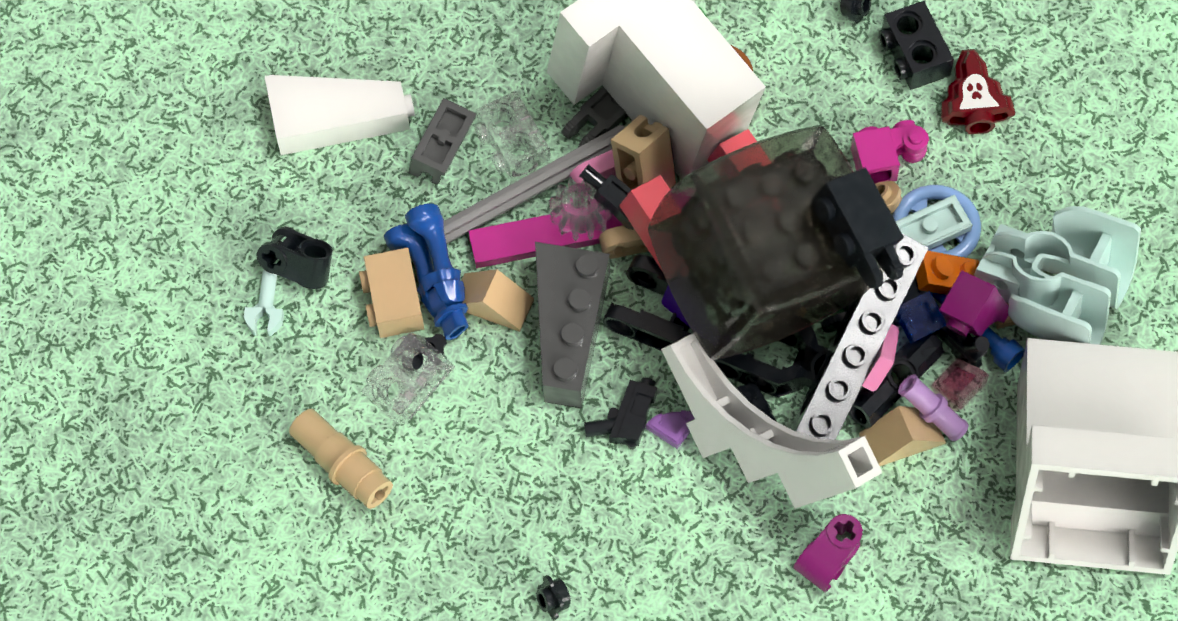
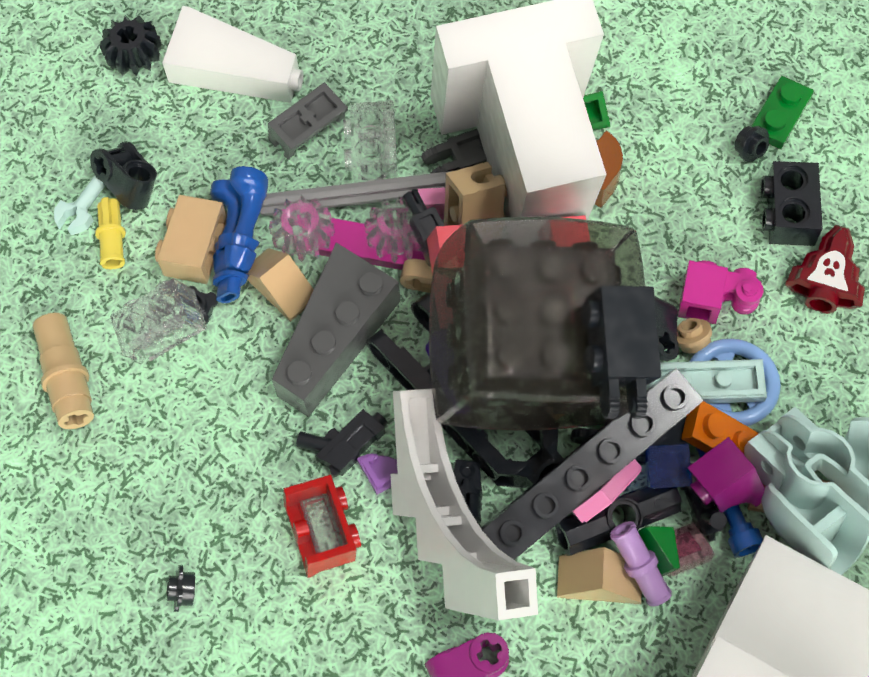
camera: 25 degrees right, 0 degrees up
none -> light yellow axle [95,197,126,270]
none -> black gear [100,15,162,76]
none -> clear gear [269,195,335,262]
none -> red window [283,475,361,578]
none -> green slope [638,526,680,577]

